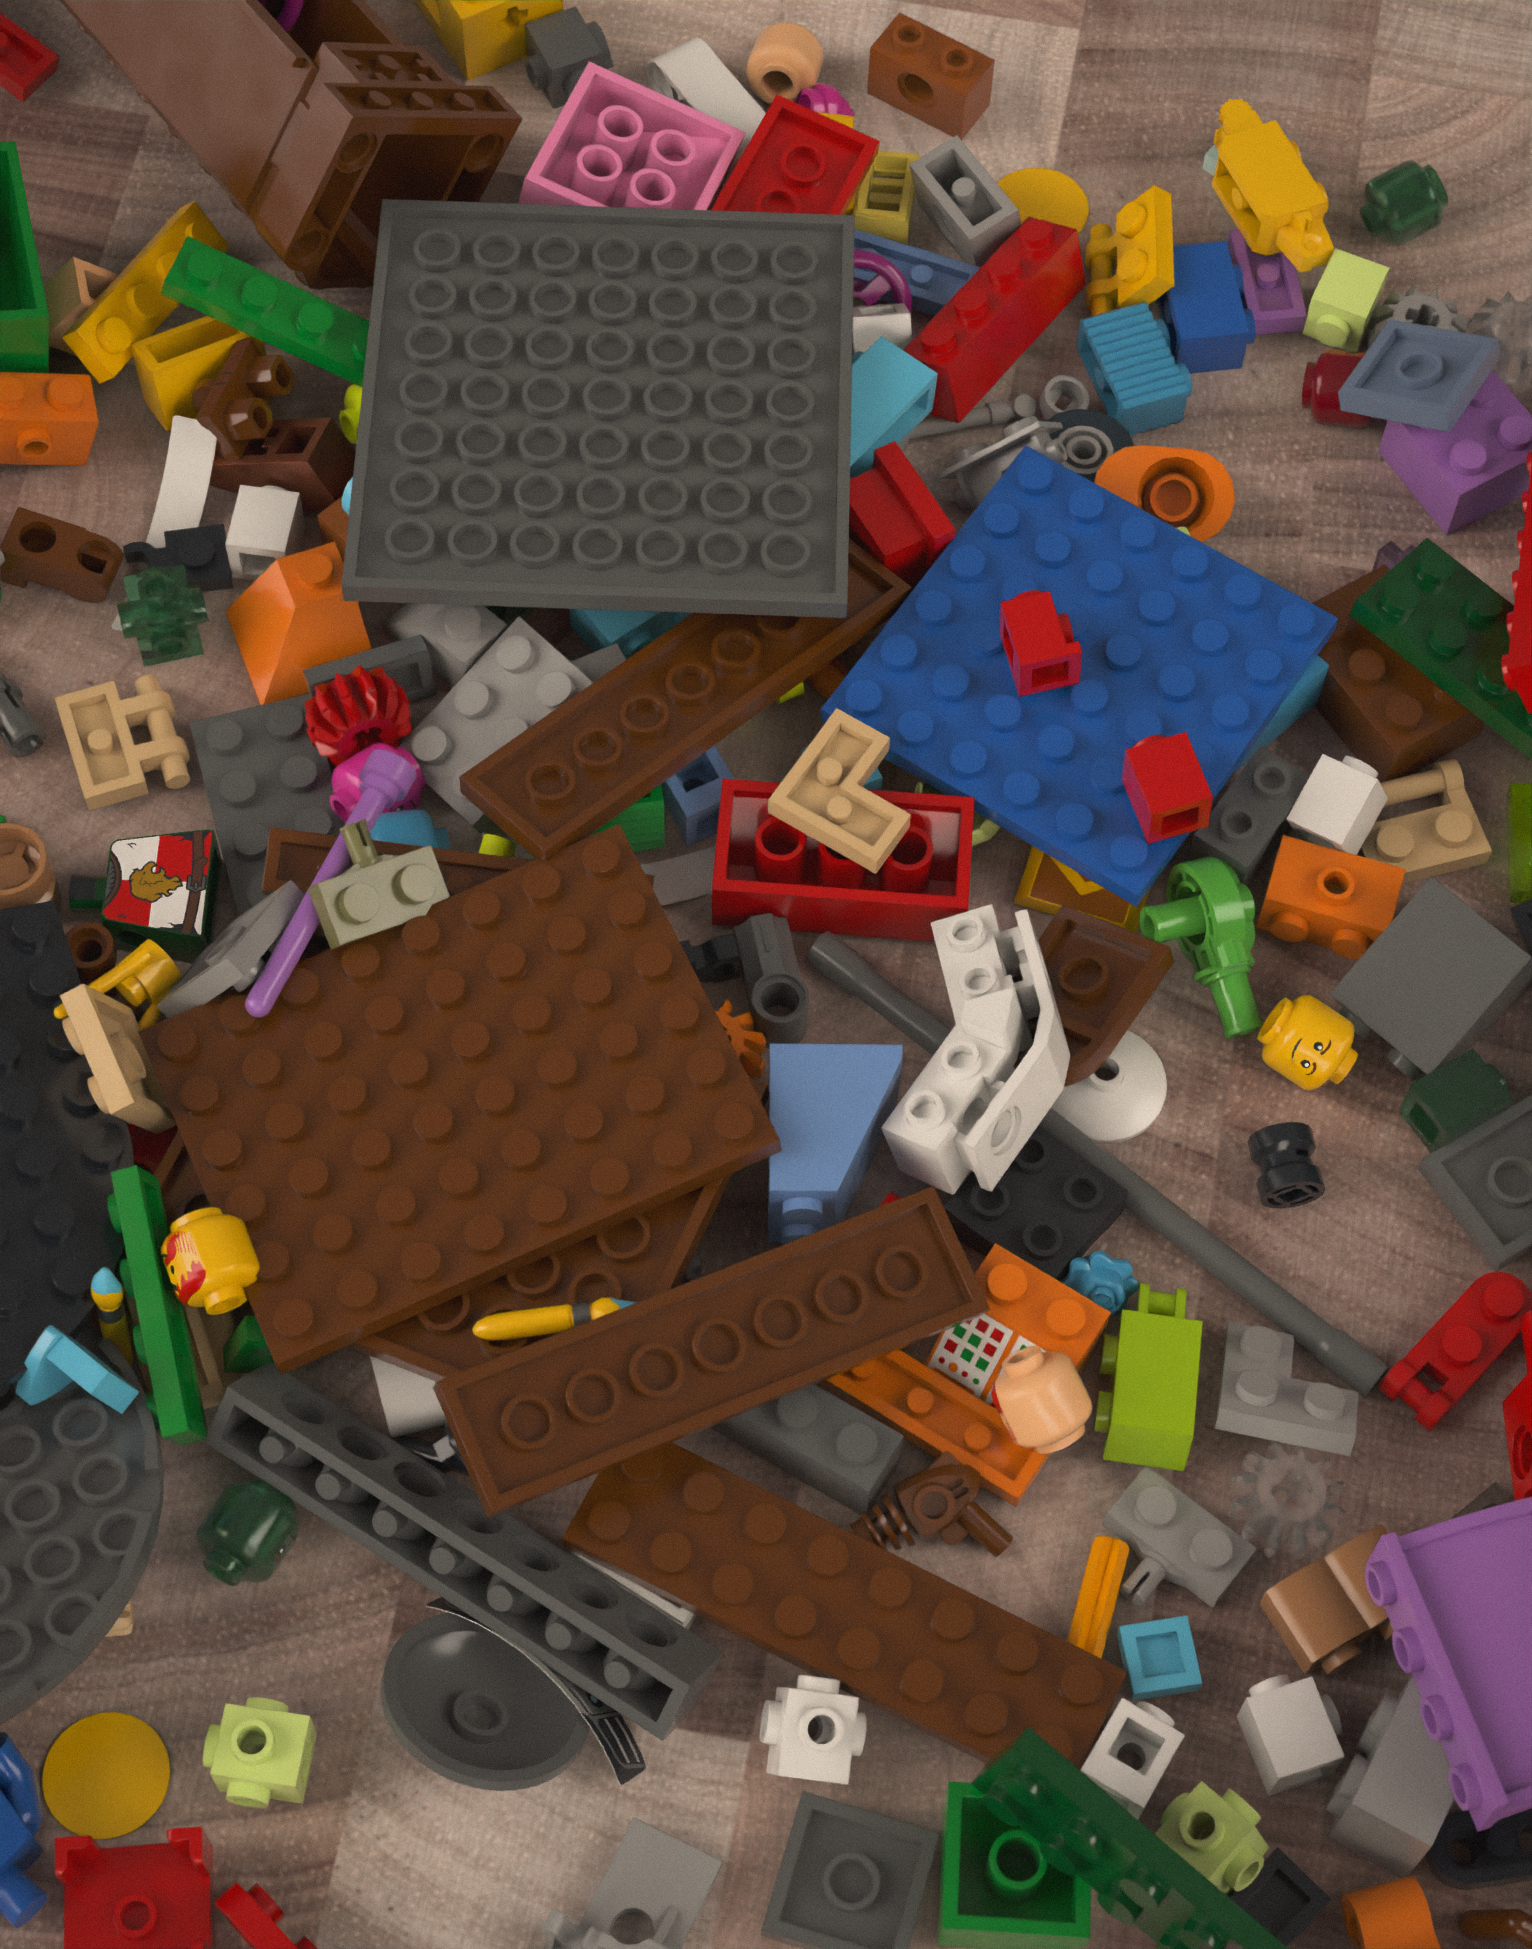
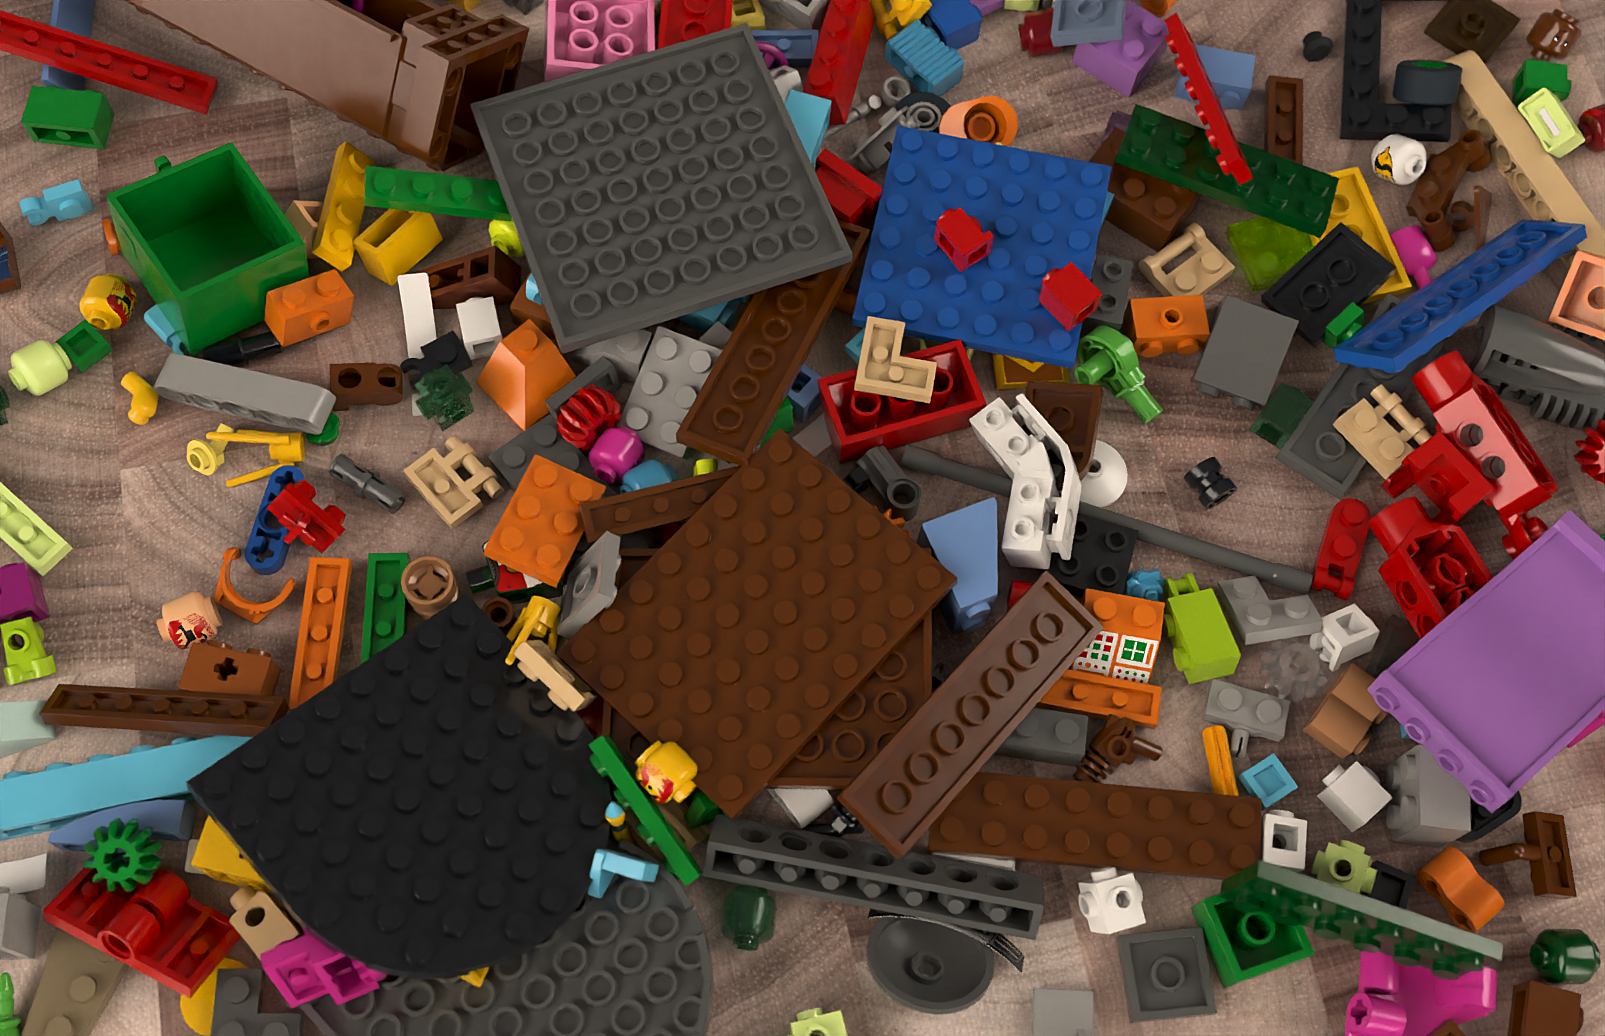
camera: 25 degrees left, 5 degrees up
reddish brown hips [192,339,296,460] -> none
medium lavender piece [245,749,417,1017] -> none
plate [308,819,450,950] -> none
yellow piece [472,1297,637,1341] -> none
light nougat head [991,1346,1092,1454] -> none
yellow head [1257,994,1358,1091] -> none
white brick [1286,754,1388,855] -> none
none -> orange plate [484,454,606,588]
none -> white brick [1308,603,1380,672]

